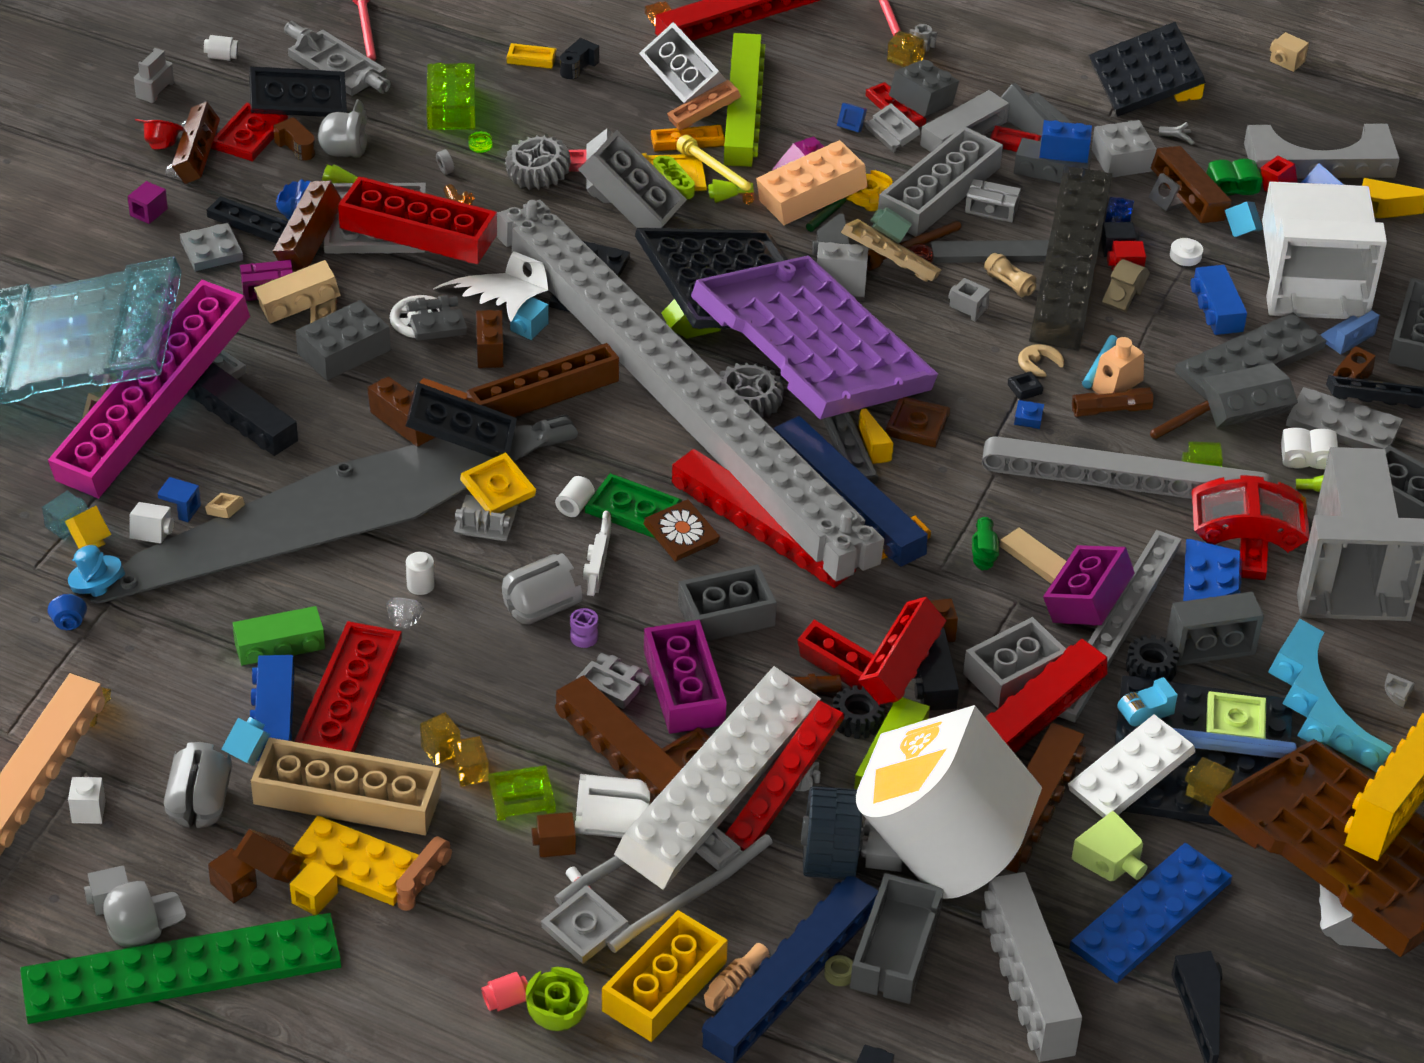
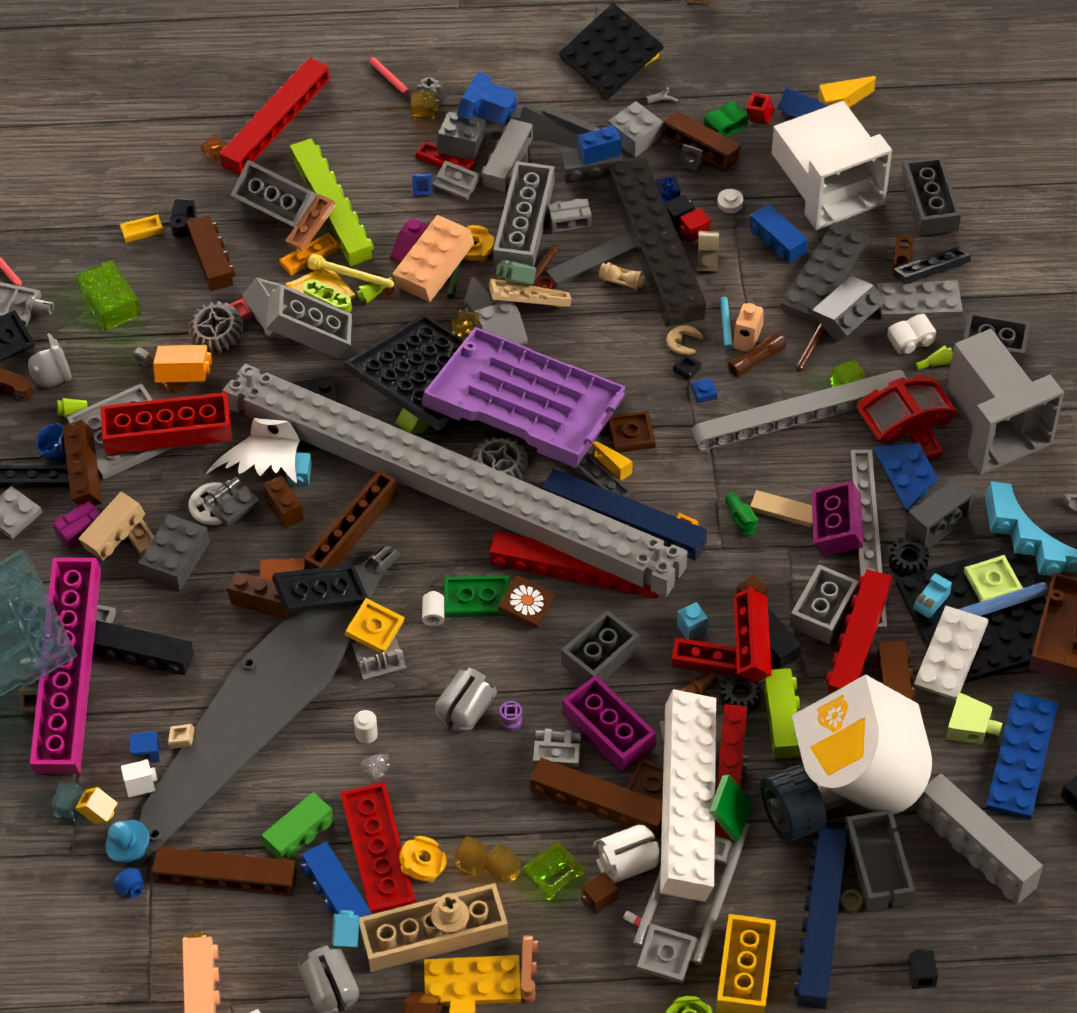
camera: 25 degrees left, 10 degrees up
clear neon green tile [468,131,493,153] -> none
white plate [583,511,611,596] -> none
light nougat hinge [704,943,770,1012] -> none
light grey brick [948,278,990,322] -> none
red tile [990,126,1041,152] -> none
clear yellow brick [1185,757,1235,806] -> none
medium azure panel [1225,202,1263,237] -> none
light grey arch [1244,124,1399,179] -> none
medium blue panel [1320,310,1379,355] -> none
none -> reddish brown brick [152,846,297,896]
none -> light orange brick [154,345,212,382]
none -> reddish brown brick [187,215,235,291]
none -> yellow plate [399,836,447,882]
none -> tan gear [431,893,469,934]
none -> clear yellow bracket [451,311,480,337]
none -> blue brick [457,71,518,125]
none -> medium azure brick [677,602,708,640]
none -> green tile [709,775,753,841]

